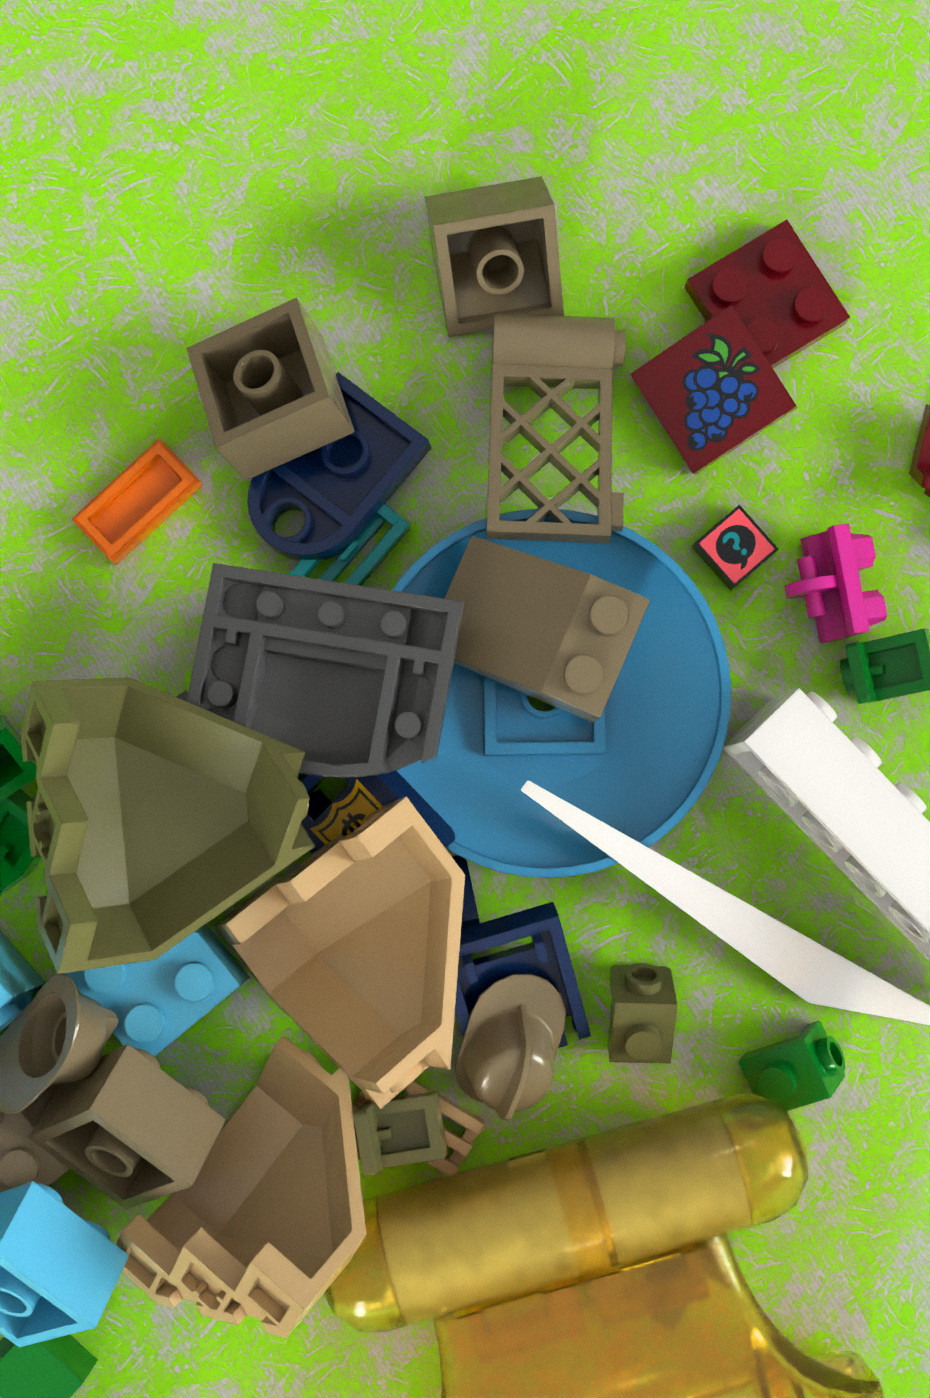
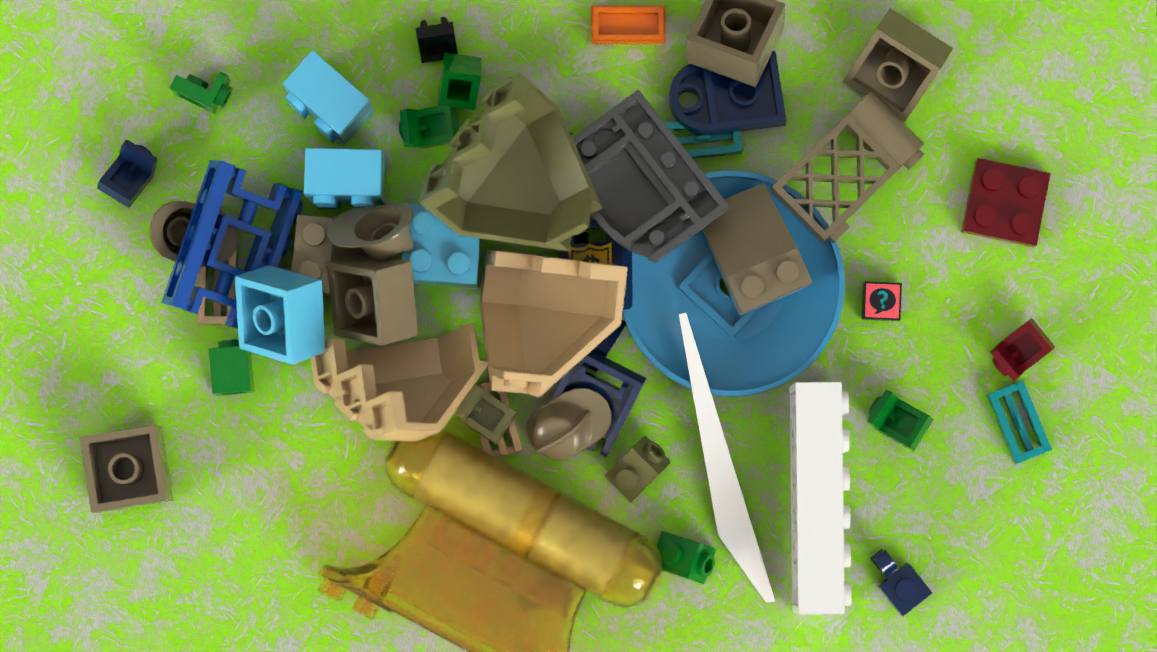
camera: 45 degrees right, 0 degrees up
dark red tile [631,305,798,475] -> none
dark pink hips [784,524,887,643] -> none

